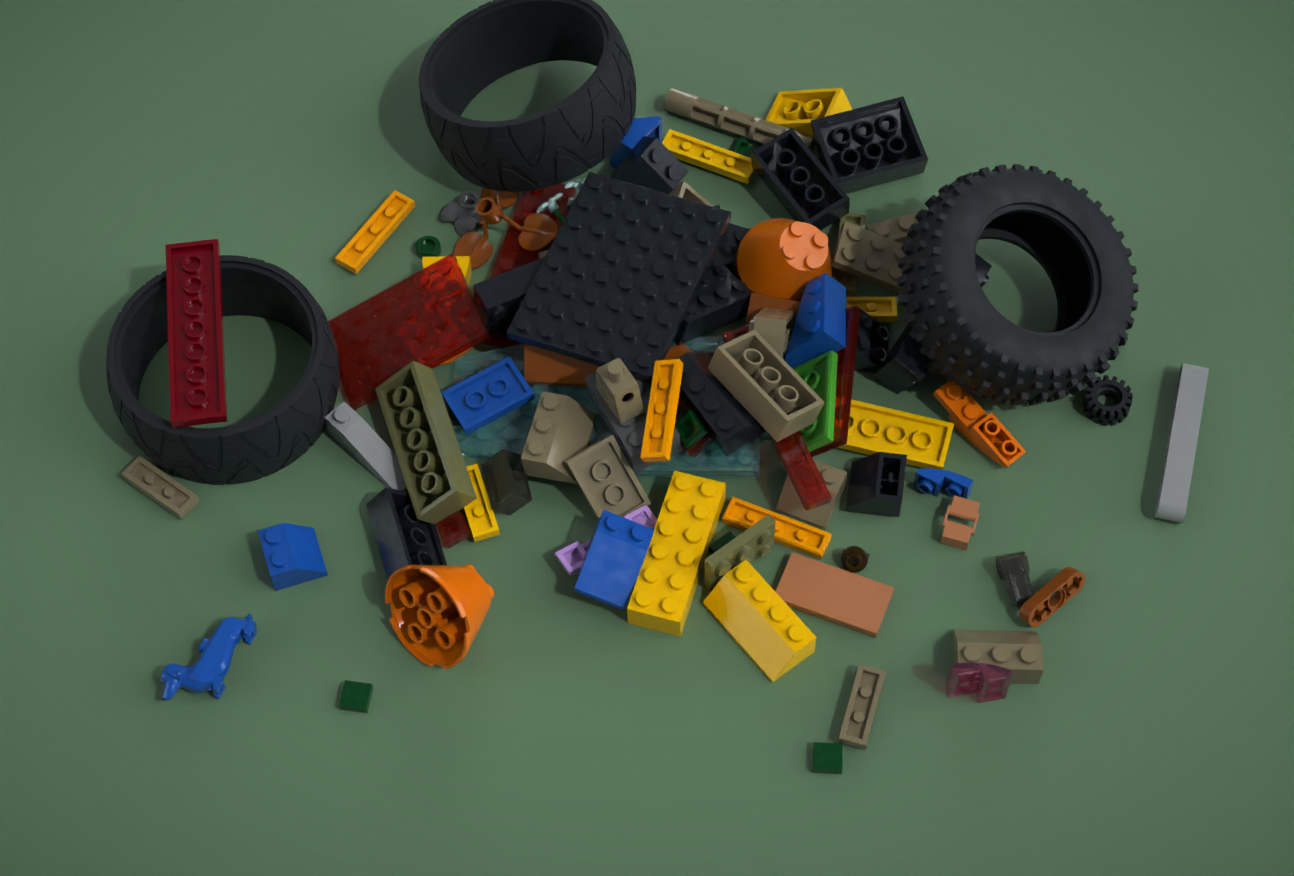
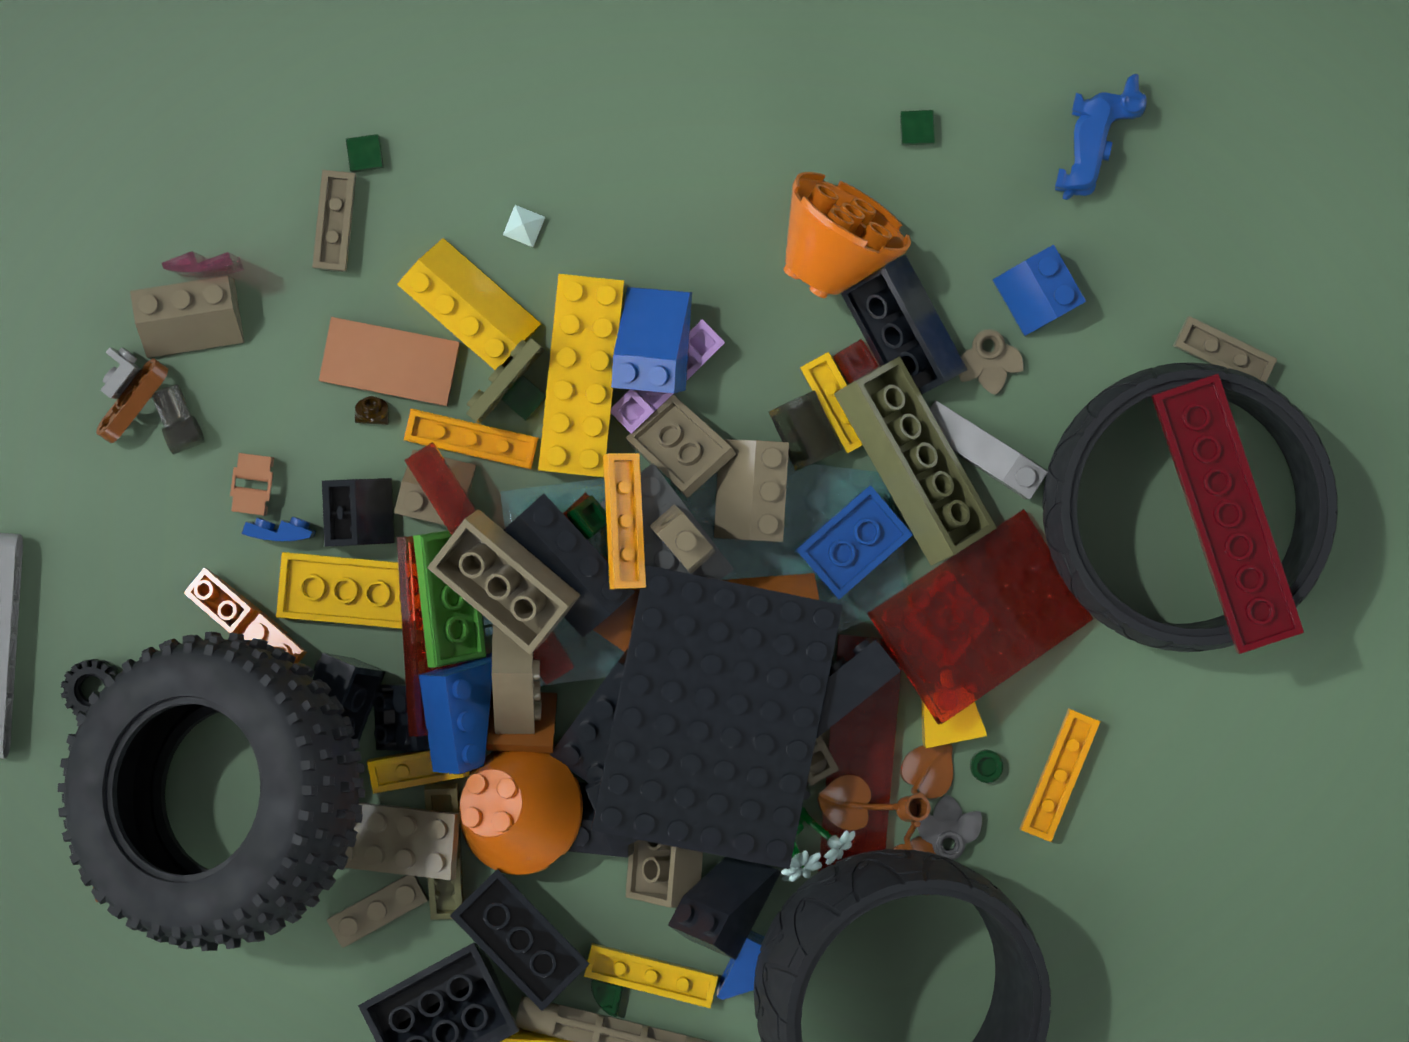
camera: 165 degrees right, 30 degrees up
none -> light grey bracket [100,347,141,400]
none -> light aqua slope [503,205,545,247]
none -> dark tan plate [959,329,1023,395]

